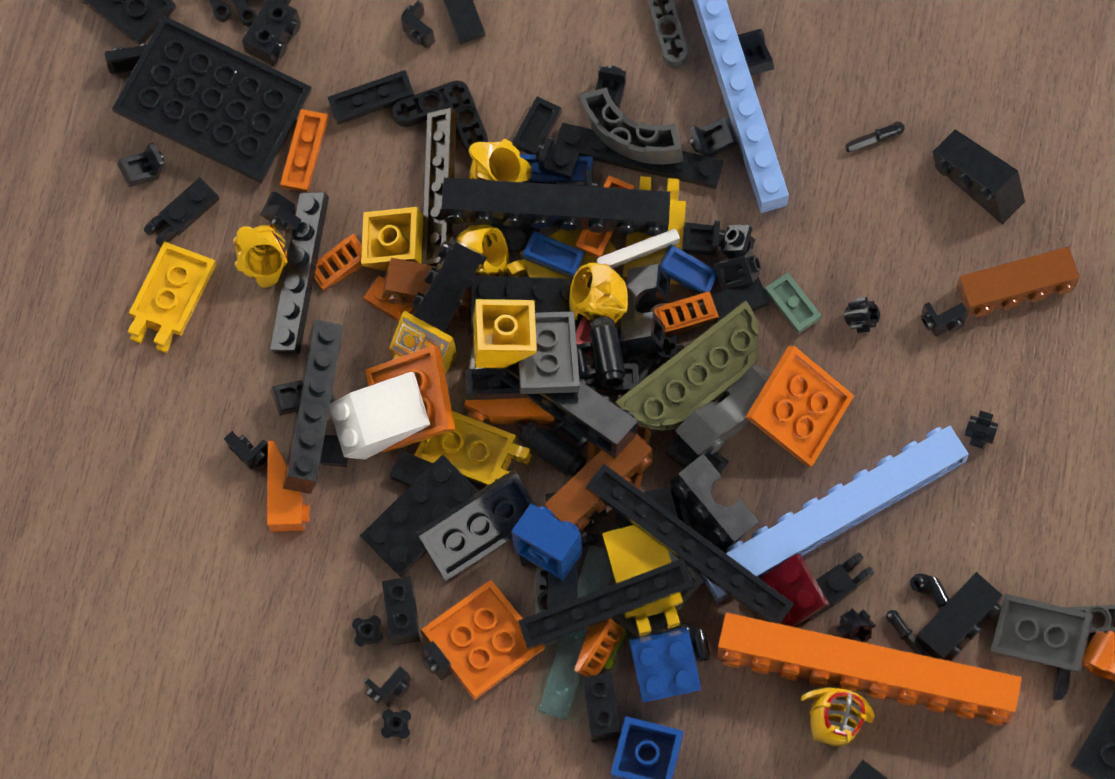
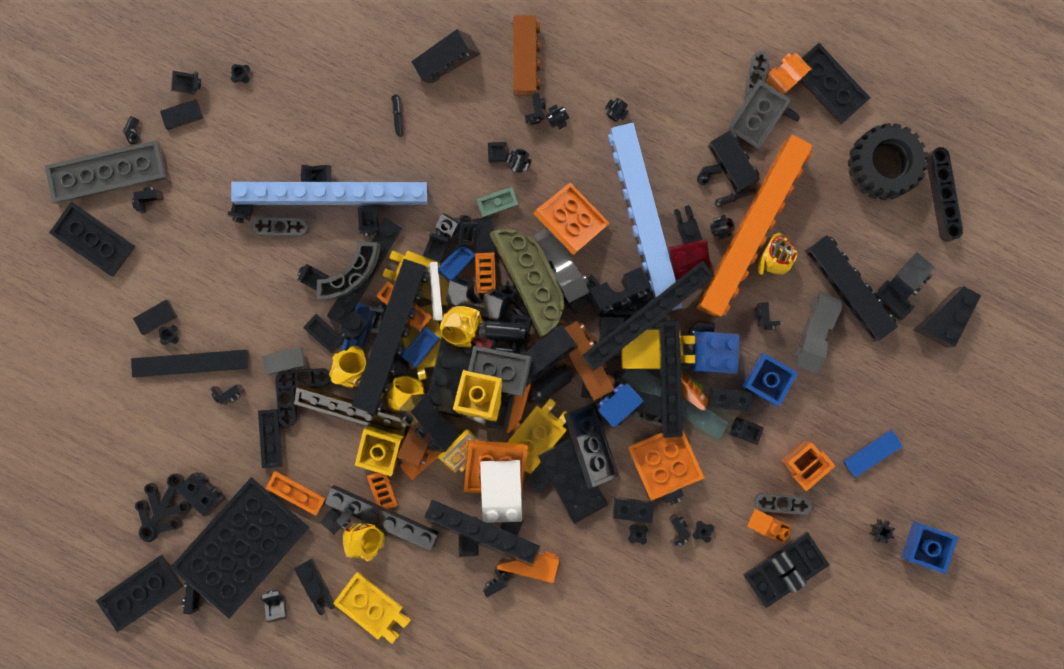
camera: 80 degrees left, 15 degrees up
none -> dark grey slope [263,347,306,376]
none -> black tile [488,142,507,163]
none -> black gear [546,104,570,130]
none -> black bracket [730,417,764,446]
none -> black bracket [755,302,781,330]

